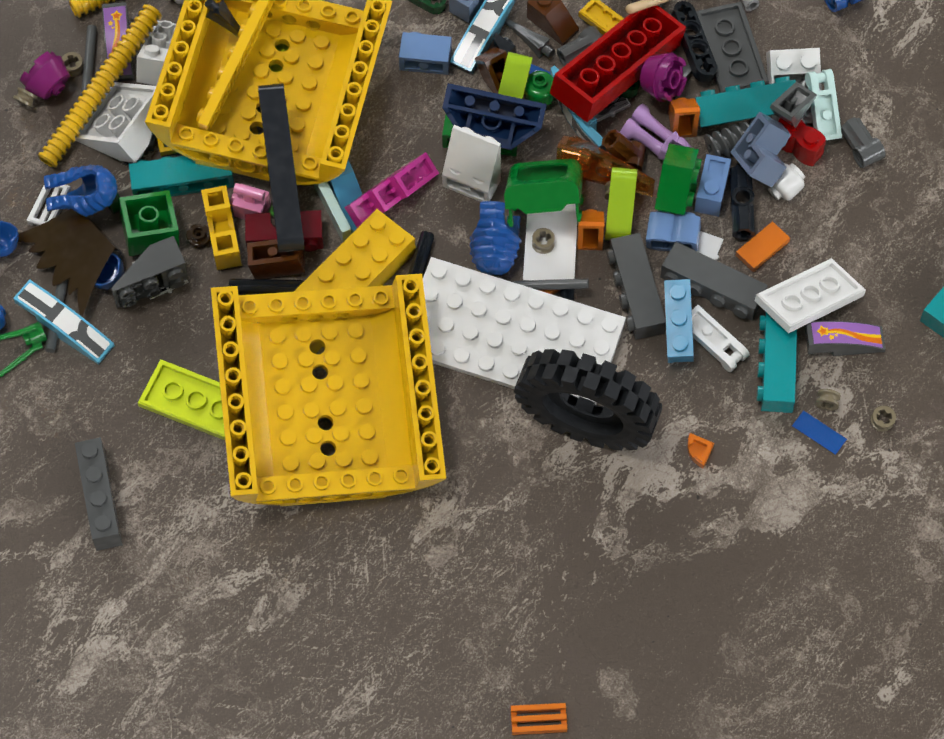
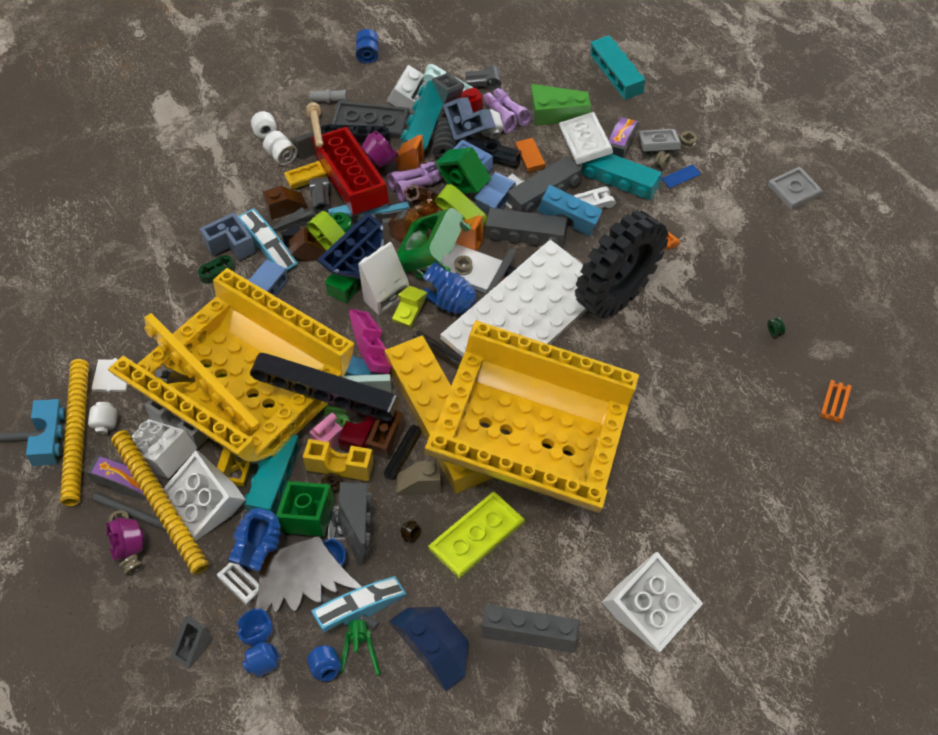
camera: 65 degrees left, 10 degrees down
none -> dark blue wedge [389,607,469,691]
none -> neon yellow slope [392,286,428,328]
none -> dark brown plate [400,521,421,542]
none -> lavender piece [483,88,532,133]
none -> bright green wedge [531,84,591,126]
none -> white slope [602,552,703,652]
none -> light grey tile [638,129,681,151]
none -> dark green bush [767,317,785,338]
none -> light grey tile [768,166,823,210]

